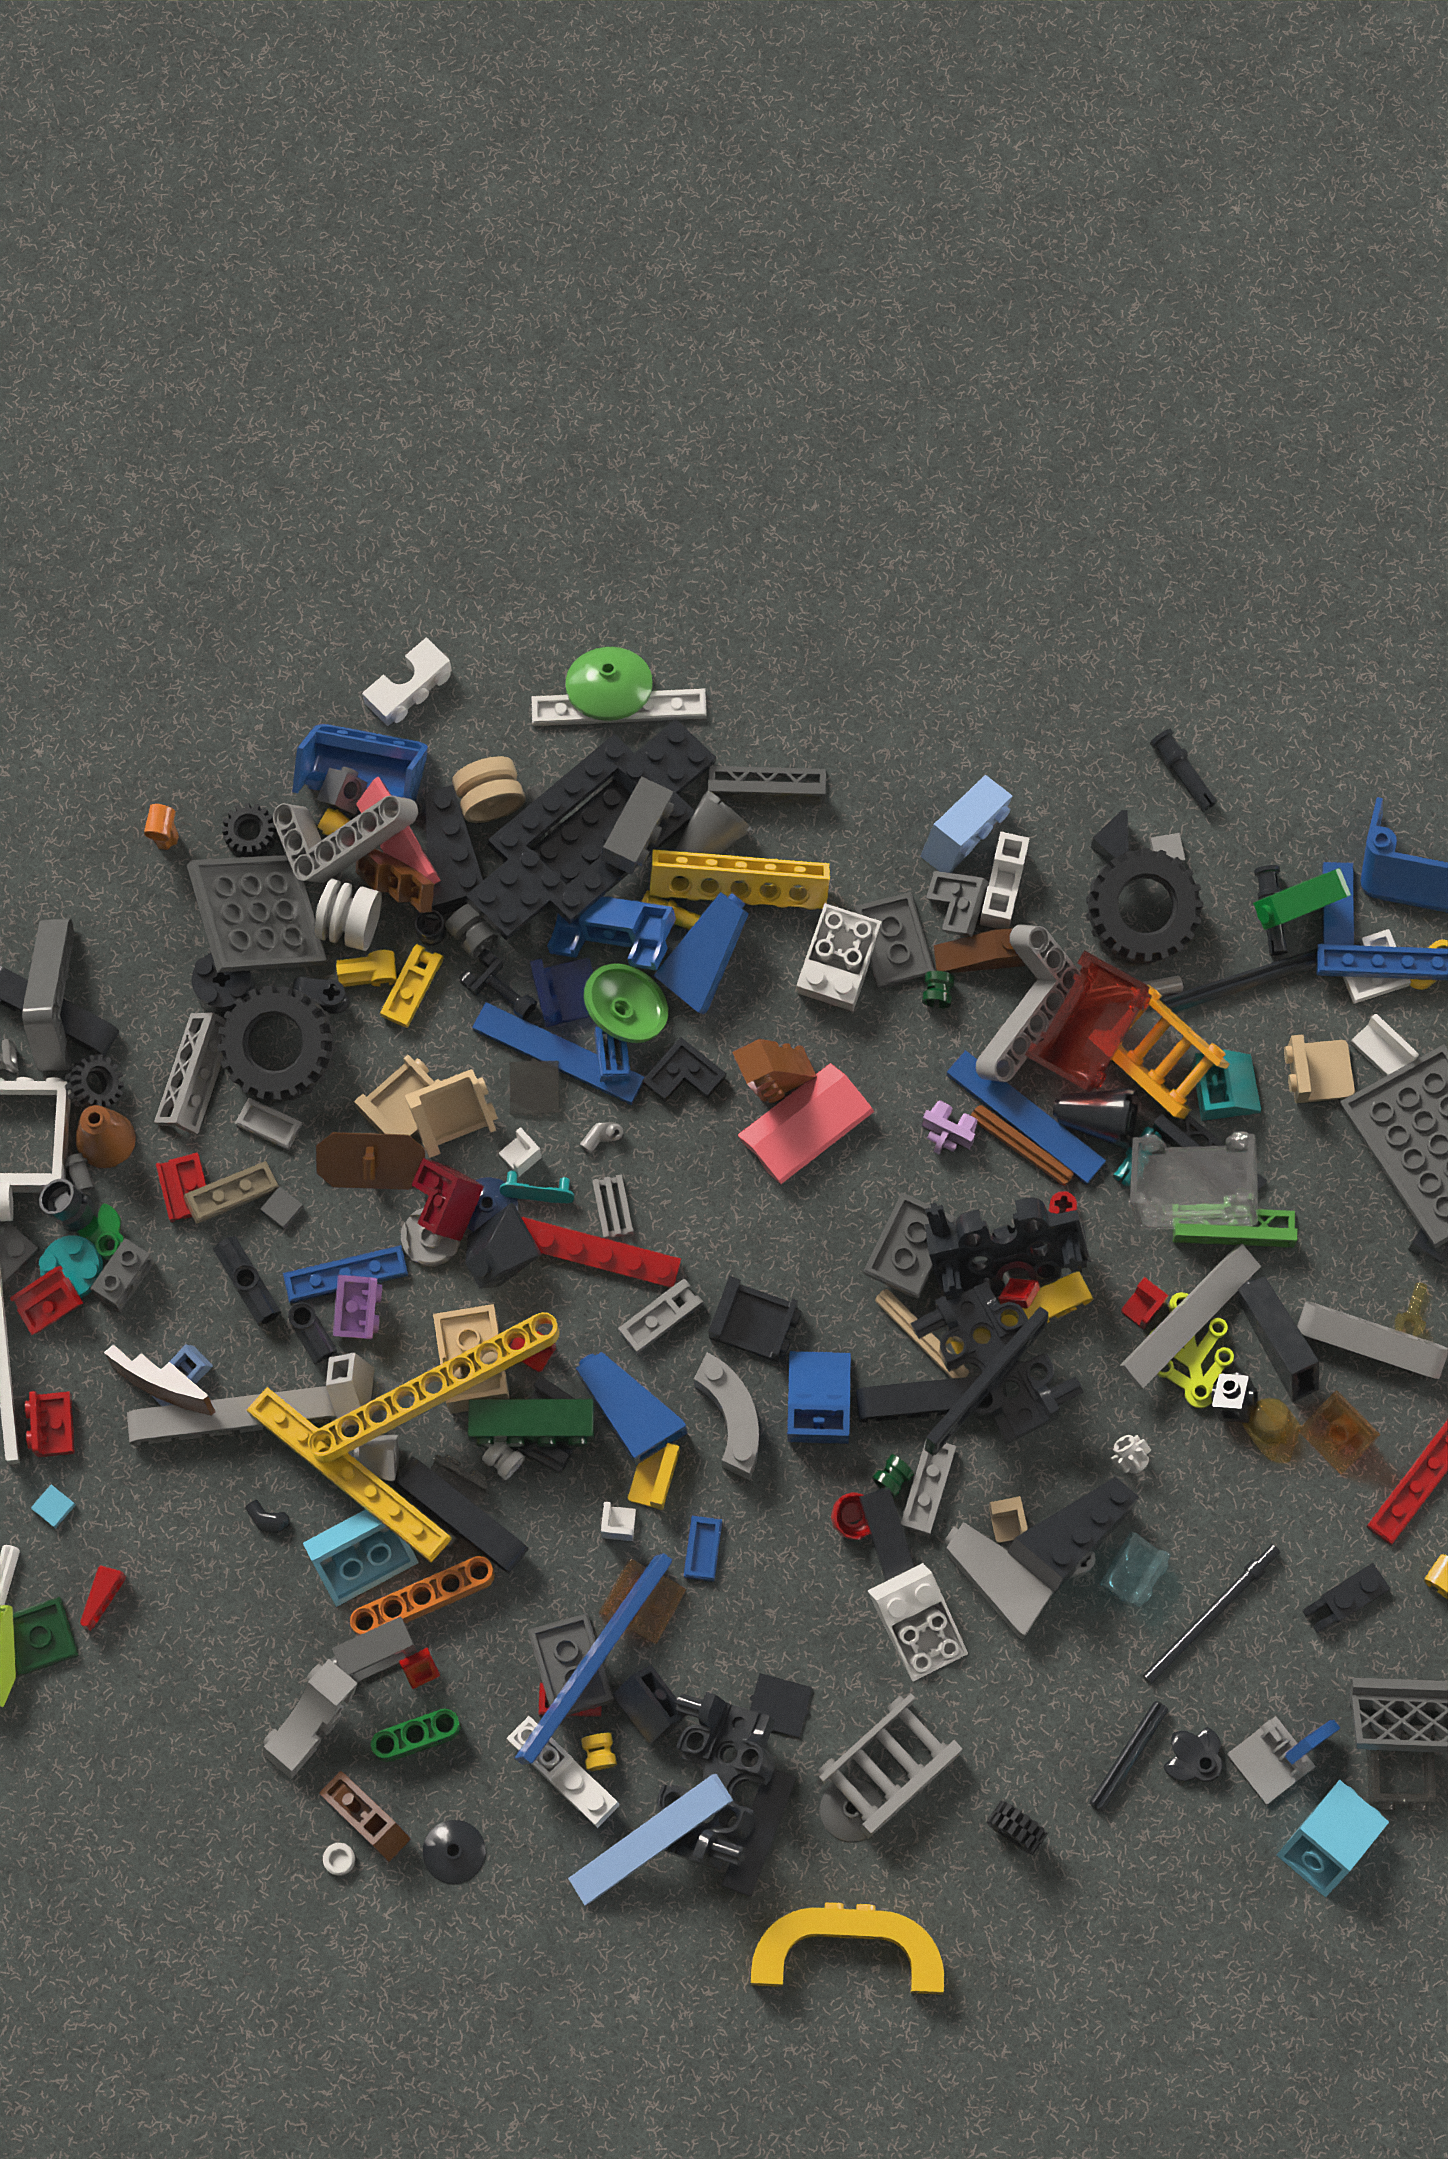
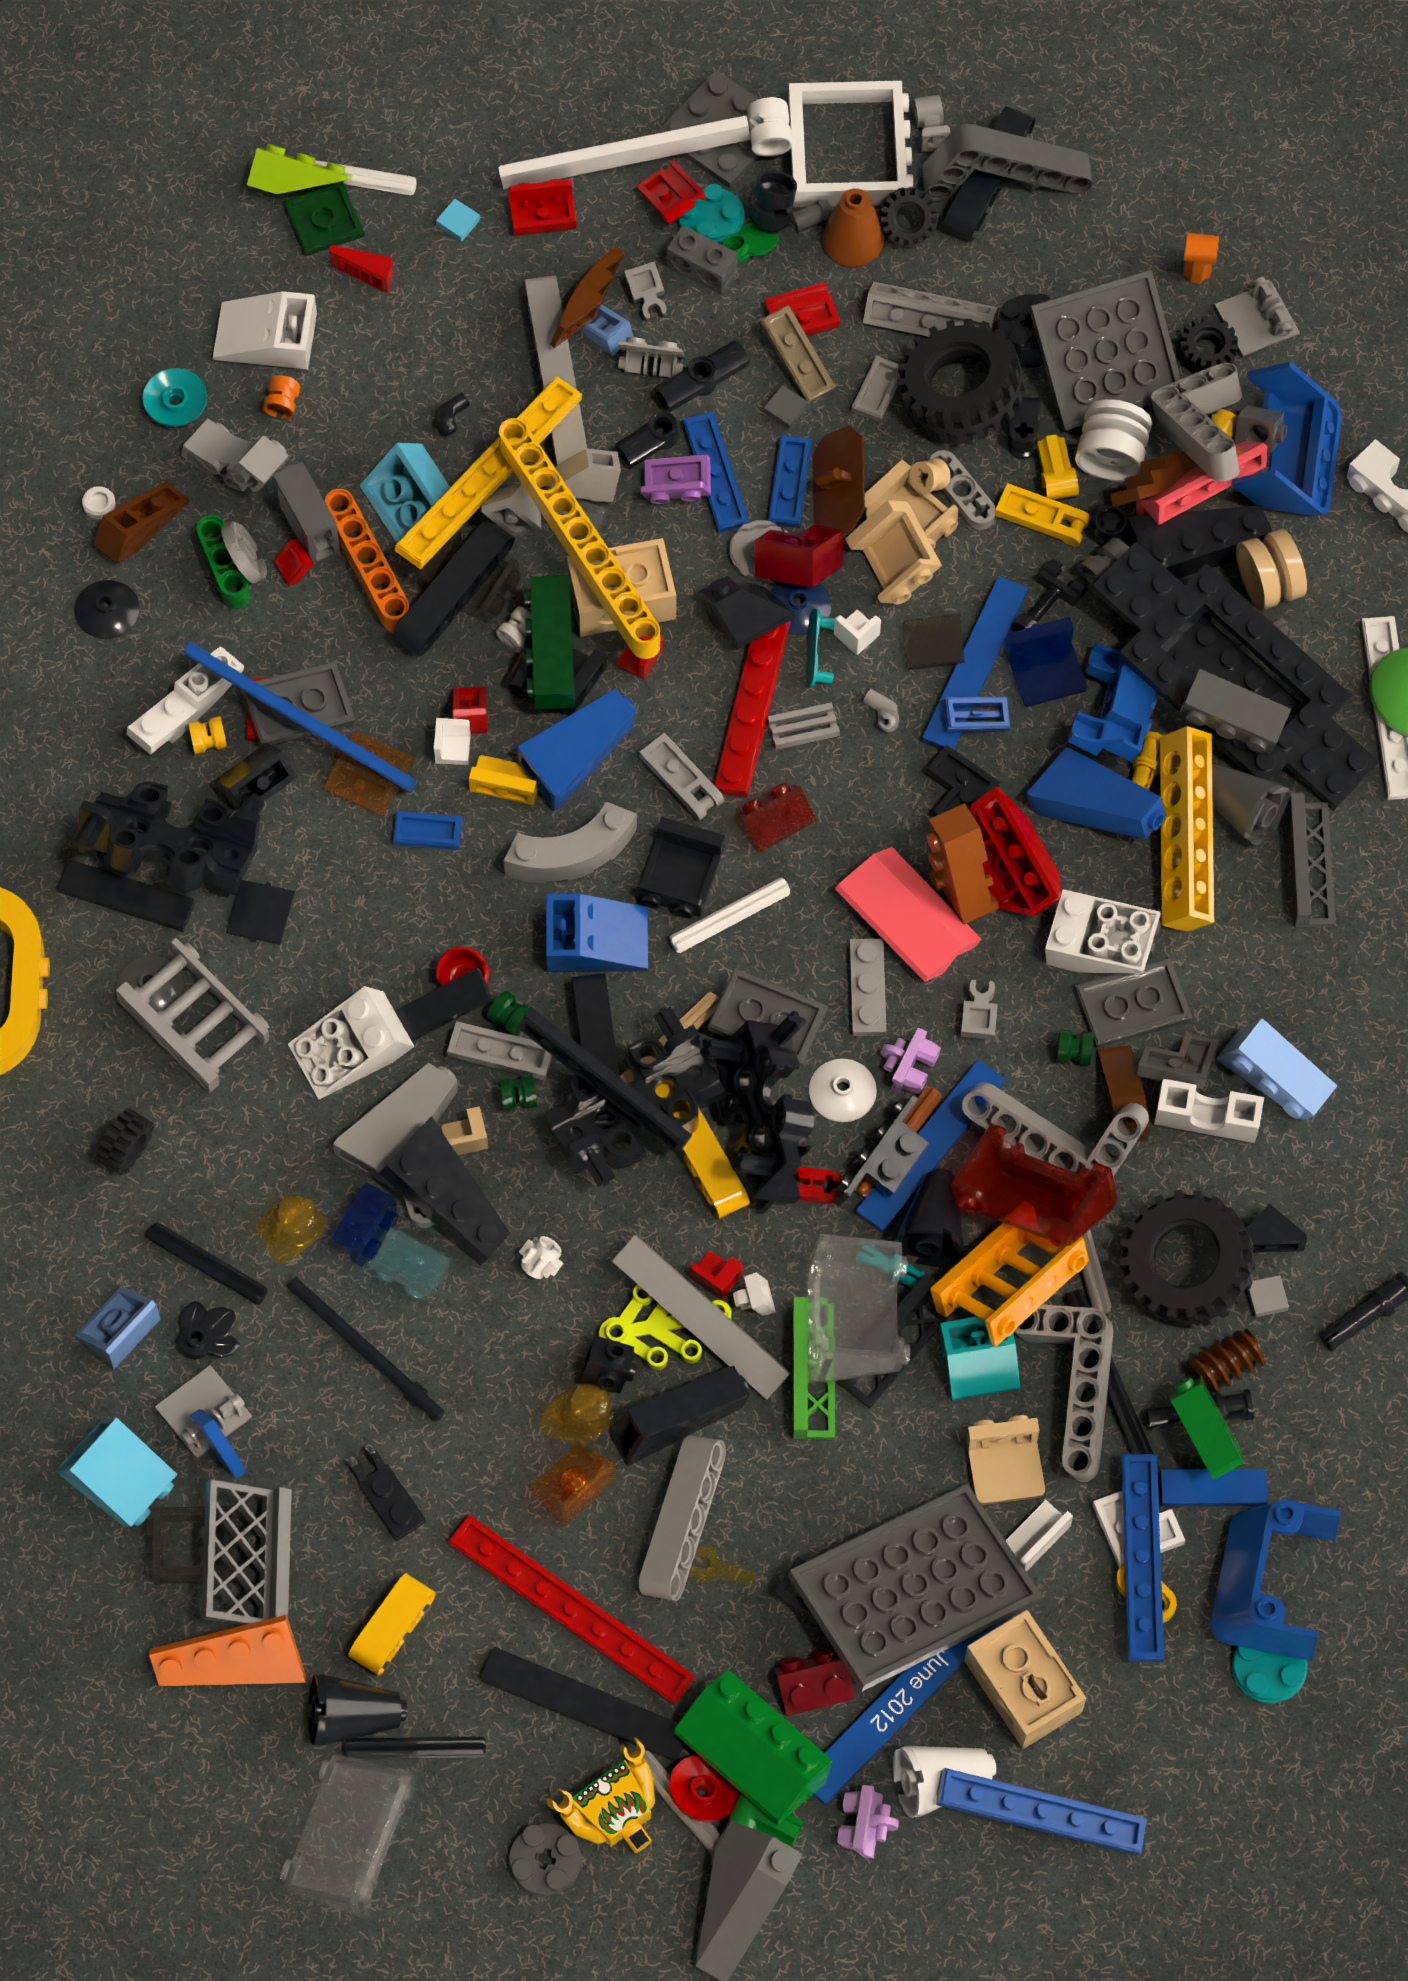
camera: 85 degrees right, 5 degrees down
light blue tile [568,1774,733,1905] -> none
bright green dish [584,964,668,1043] -> none
red tile [998,1278,1040,1309] -> none
none -> medium blue slope [74,1286,161,1369]
none -> teal dish [143,368,207,427]
none -> white slope [213,291,317,370]
none -> light grey tile [221,521,267,583]
none -> clear yellow piece [254,1195,328,1264]
none -> orange wheel [262,375,301,419]
none -> clear blue bracket [332,1183,399,1267]
none -> red slope [453,686,488,734]
none -> dark green wheel [499,1074,537,1112]
none -> light grey hinge [618,337,685,378]
none -> light grey plate [624,262,666,322]
none -> white axle [670,878,790,953]
none -> white tile [733,1272,776,1316]
none -> clear red bracket [735,782,817,852]
none -> blue tile [768,435,812,528]
none -> white dish [809,1059,877,1122]
none -> bracket [833,1093,929,1206]
none -> light grey plate [850,938,886,1036]
none -> tan wheel [909,458,951,494]
none -> light grey beam [930,450,996,530]
none -> light grey plate [961,979,998,1040]
none -> red wedge [970,787,1061,916]
none -> light grey beam [1014,1305,1114,1482]
none -> reddish brown piece [1186,1329,1266,1394]
none -> light grey hinge [1214,277,1300,357]

